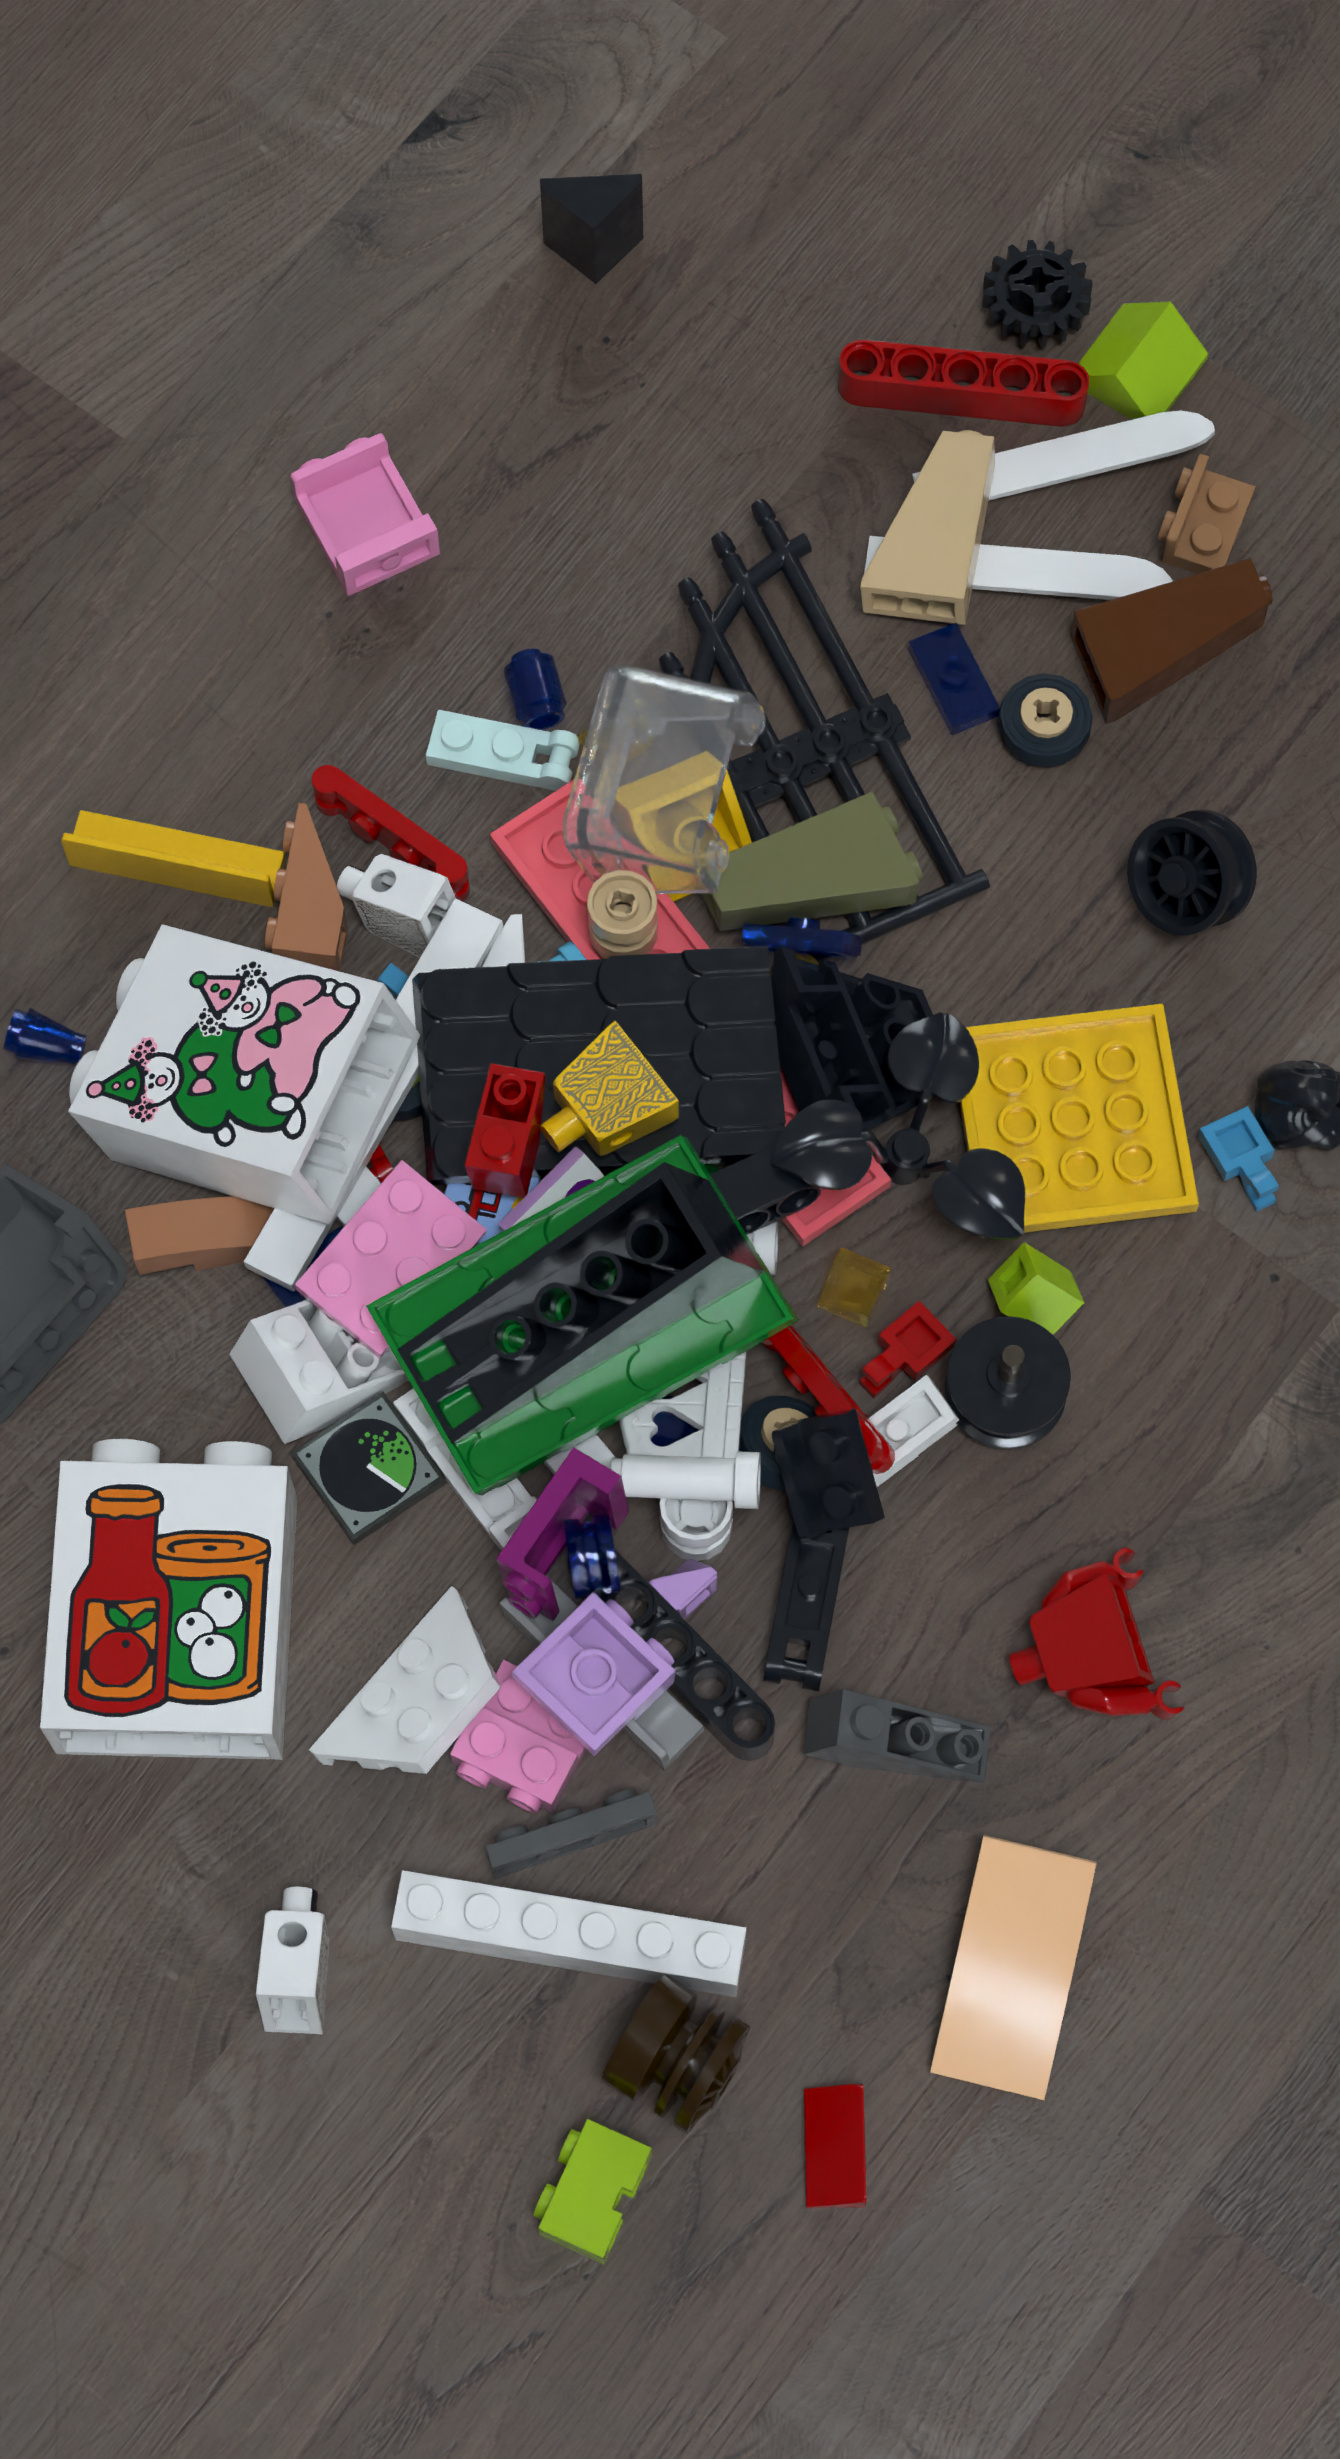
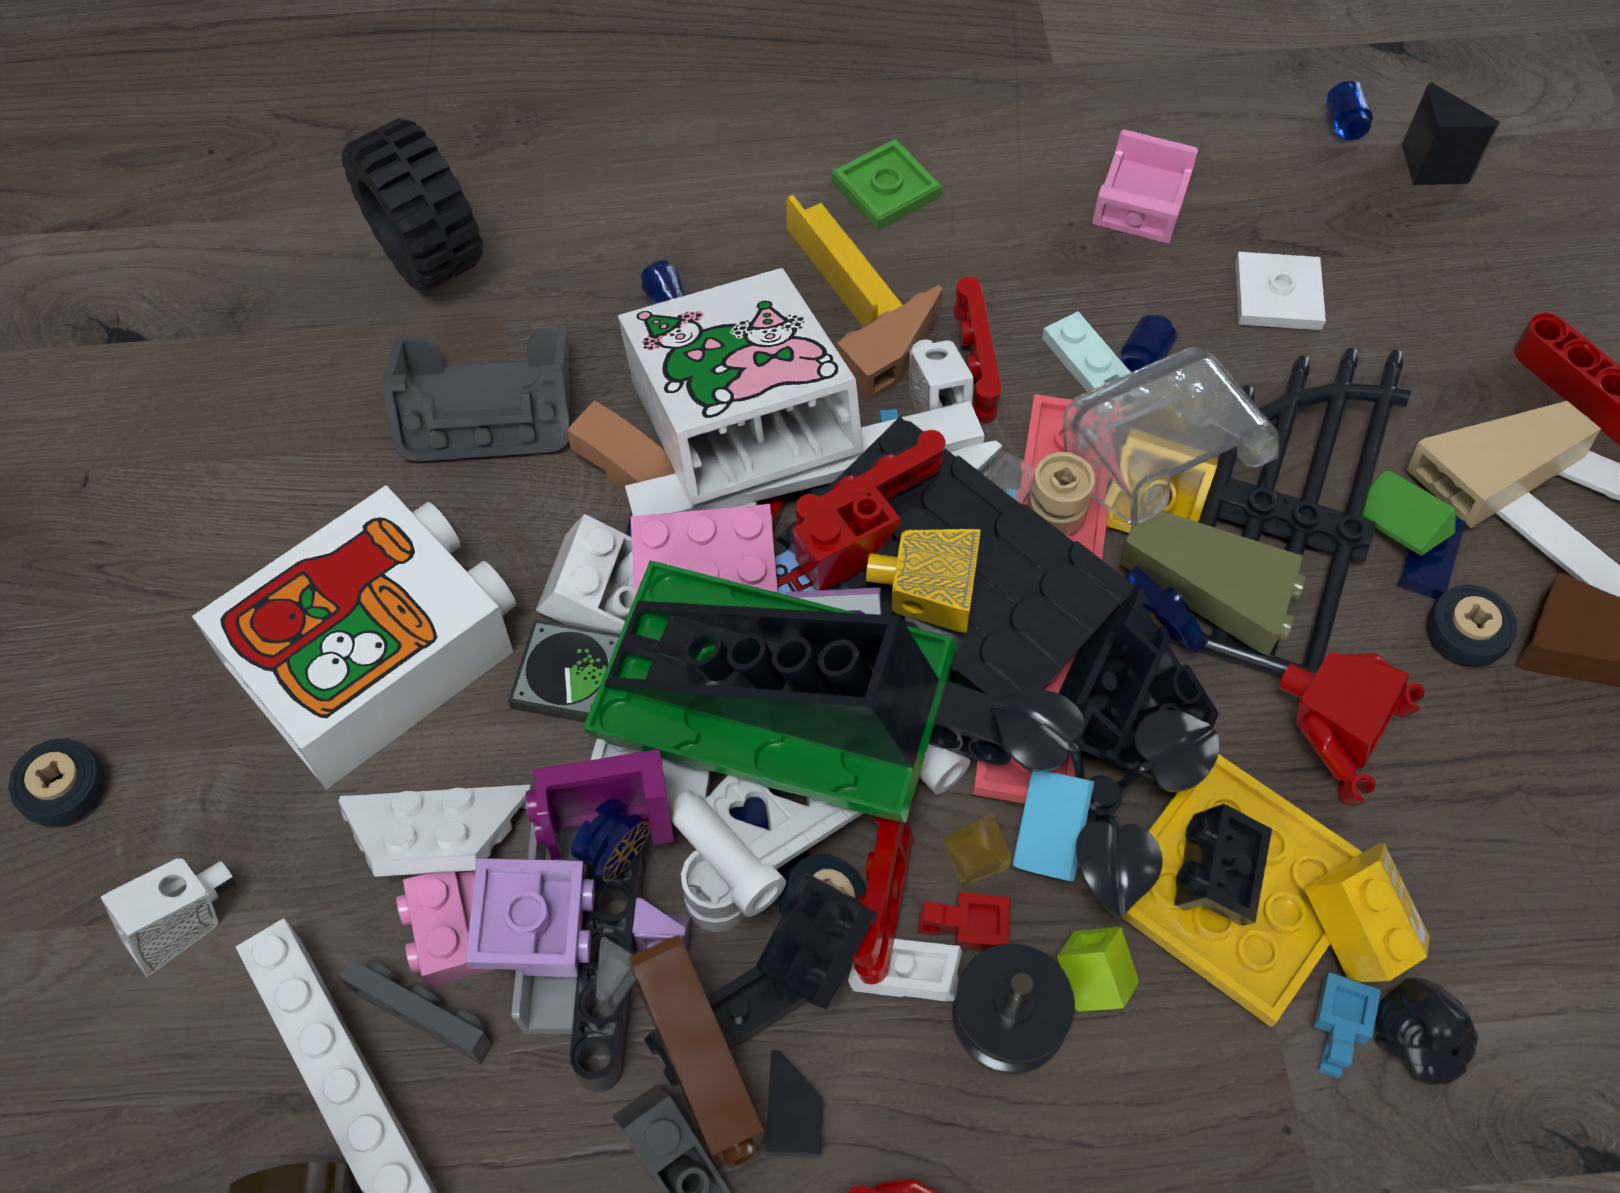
camera: 45 degrees right, 10 degrees down
black wheel [1127,809,1257,935] -> none
none -> black wheel [8,738,106,827]
none -> clear slope [596,937,635,1017]
none -> reddish brown slope [628,934,765,1168]
none -> black tile [766,1050,823,1158]
none -> red plate [796,430,946,526]
none -> bright green tile [832,139,942,230]
none -> clear slope [986,449,1036,504]
none -> medium azure slope [1013,771,1094,882]
none -> black bracket [1174,804,1272,926]
none -> white plate [1235,252,1326,330]
none -> red torso [1279,652,1425,806]
none -> yellow slope [1304,843,1430,982]
none -> clear blue brick [1325,81,1373,140]
none -> bright green slope [1362,470,1455,556]

